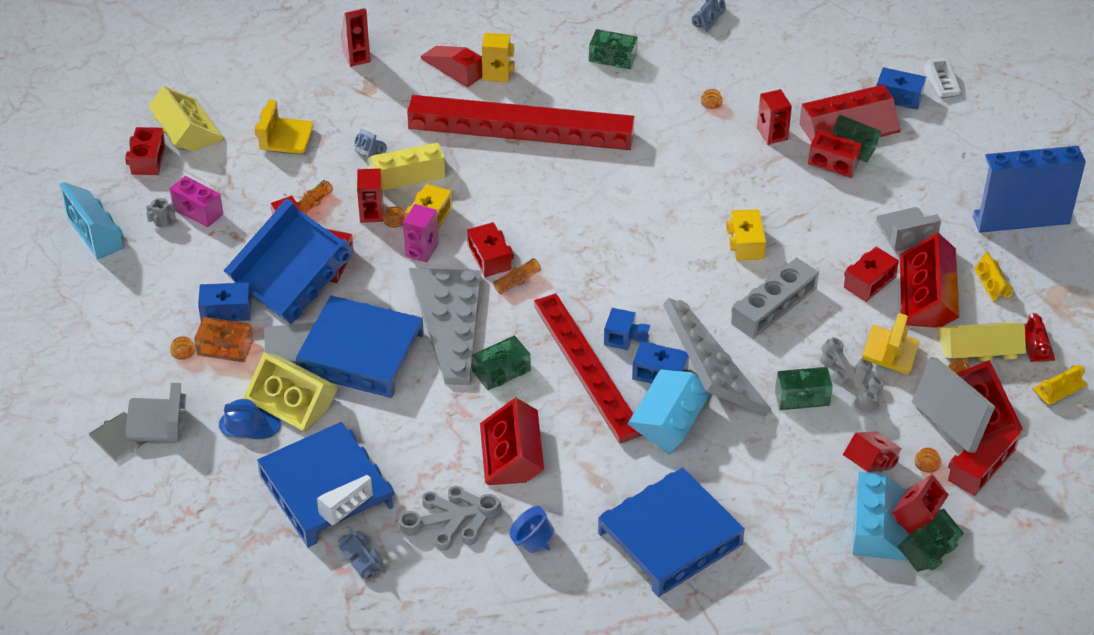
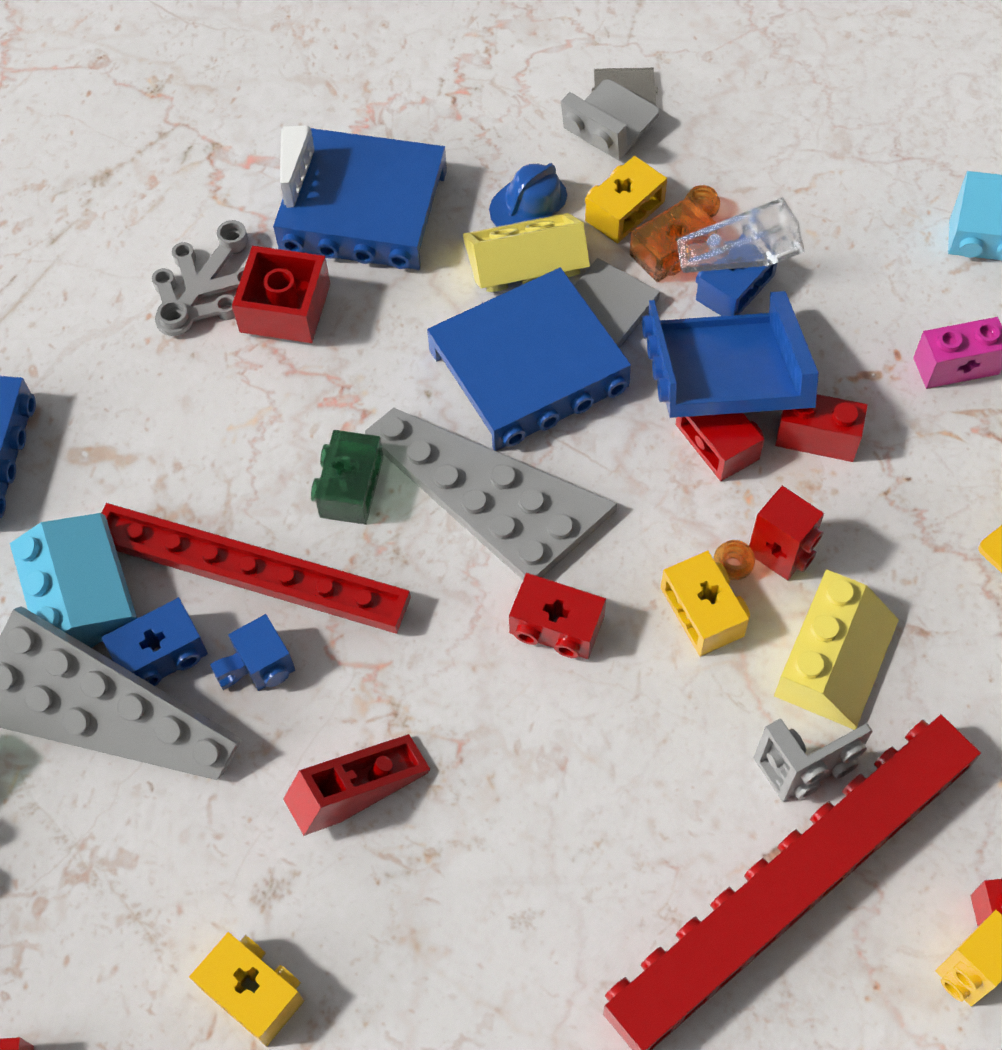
camera: 135 degrees right, 15 degrees up
light grey gear [146,198,176,227] -> none
clear orange pin [297,180,333,214] -> none
sand blue hinge [338,525,386,580] -> none
sand blue hinge [354,128,387,157] -> none
dark pink brick [403,204,438,263] -> none
red slope [480,397,544,485] -> none
clear orange pin [493,258,541,295] -> none
blue piece [509,506,555,553] -> none
light grey brick [731,257,819,339] -> none
none -> red brick [232,245,331,343]
none -> red slope [283,734,430,836]
none -> yellow brick [585,156,667,244]
none -> clear slope [677,197,805,273]
none -> light grey bracket [754,718,873,802]

